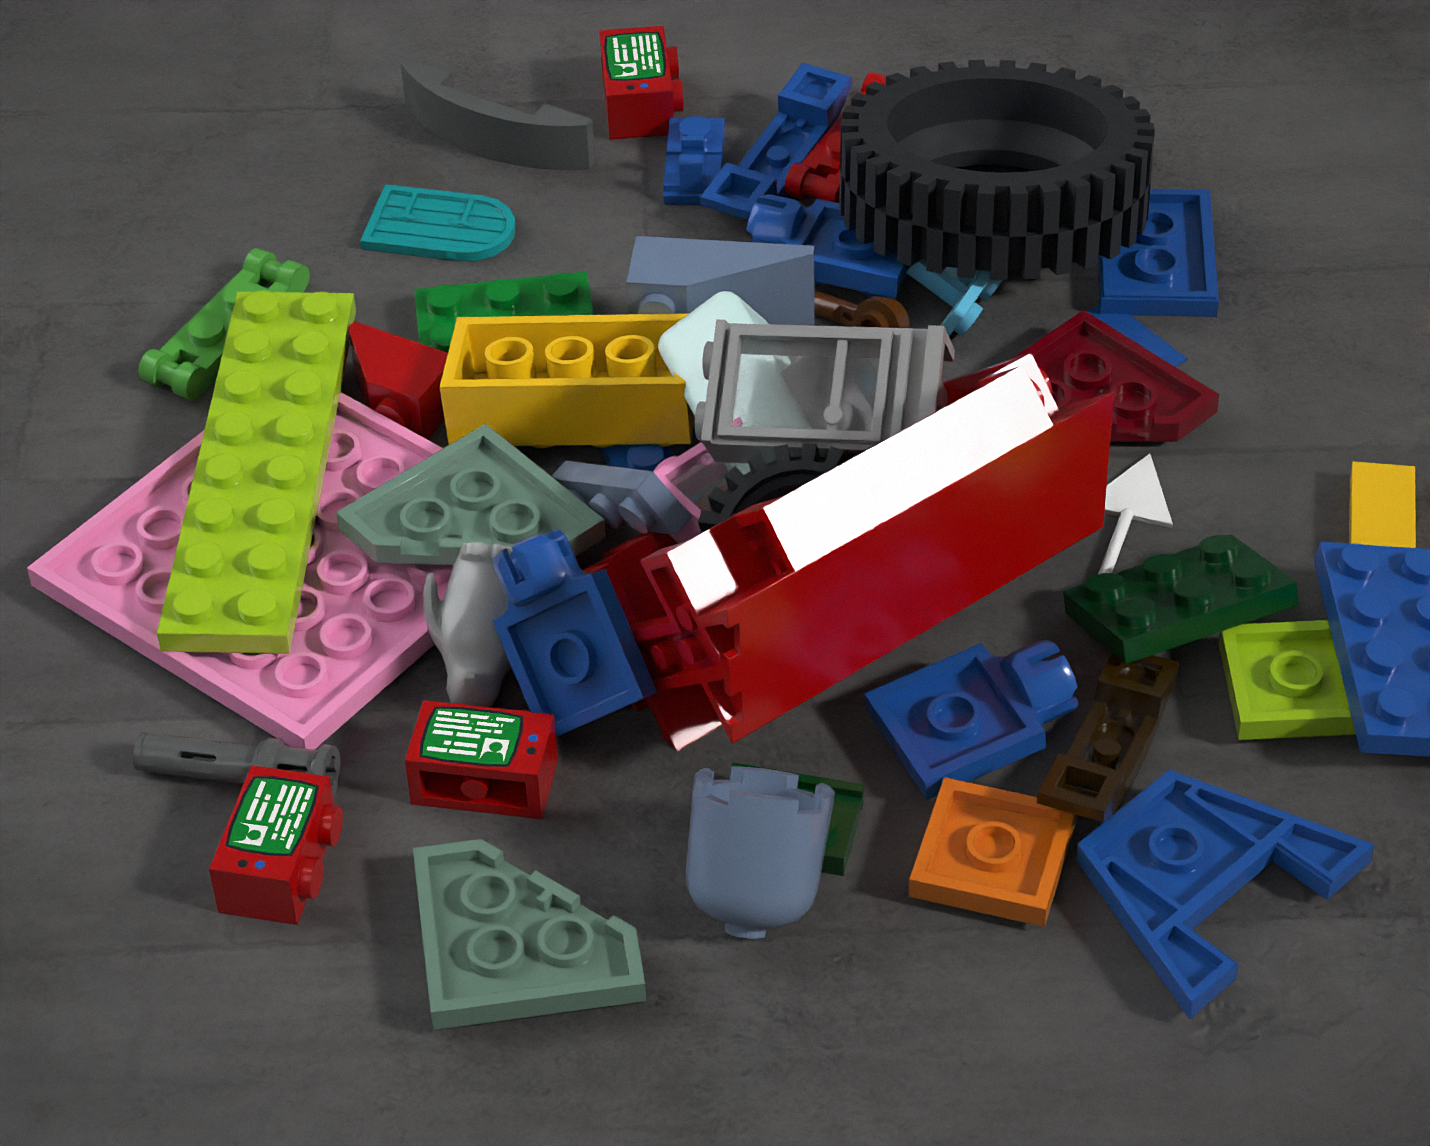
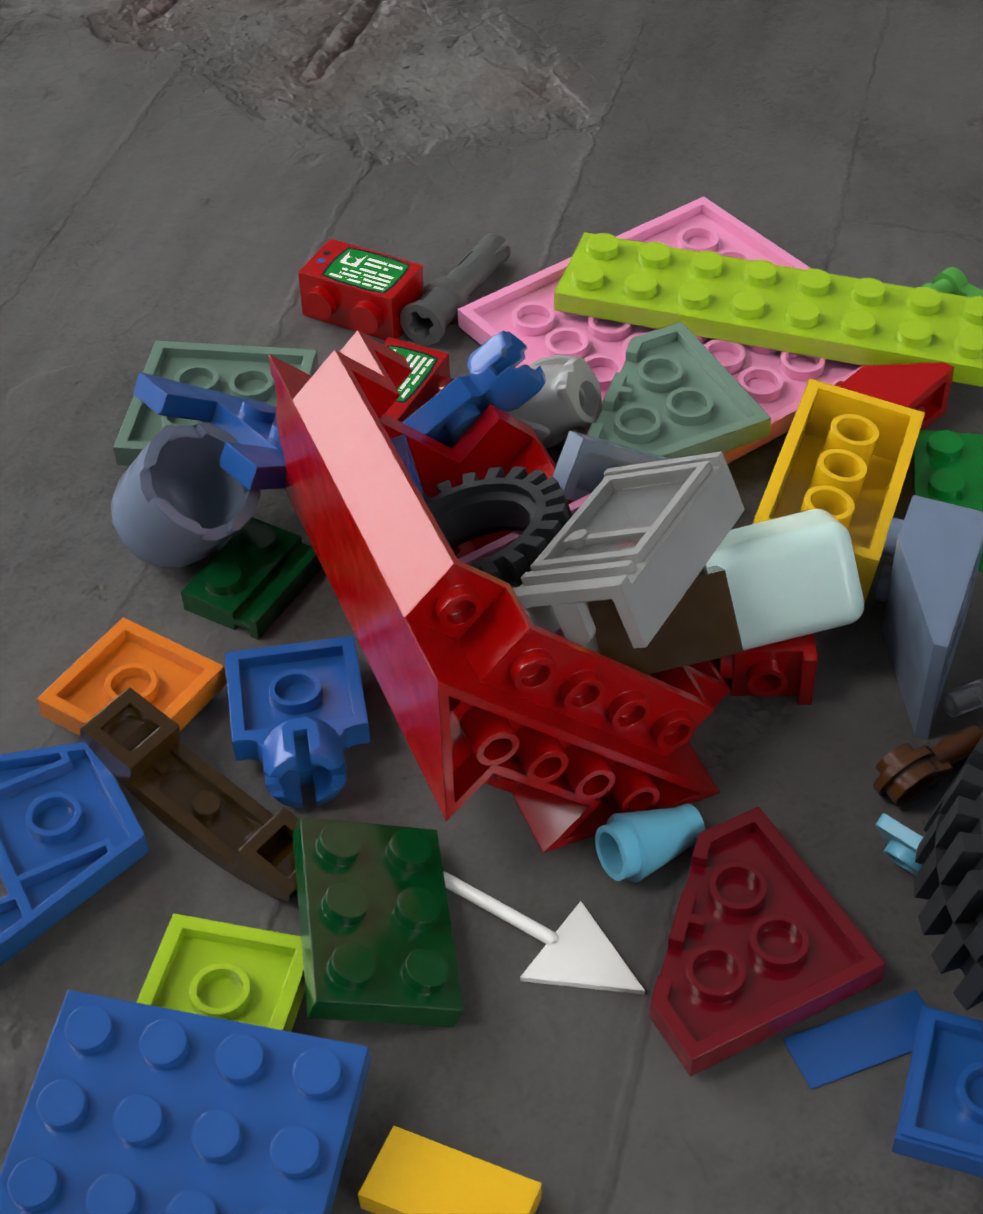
camera: 105 degrees right, 0 degrees up
none -> blue wing [133,372,287,491]

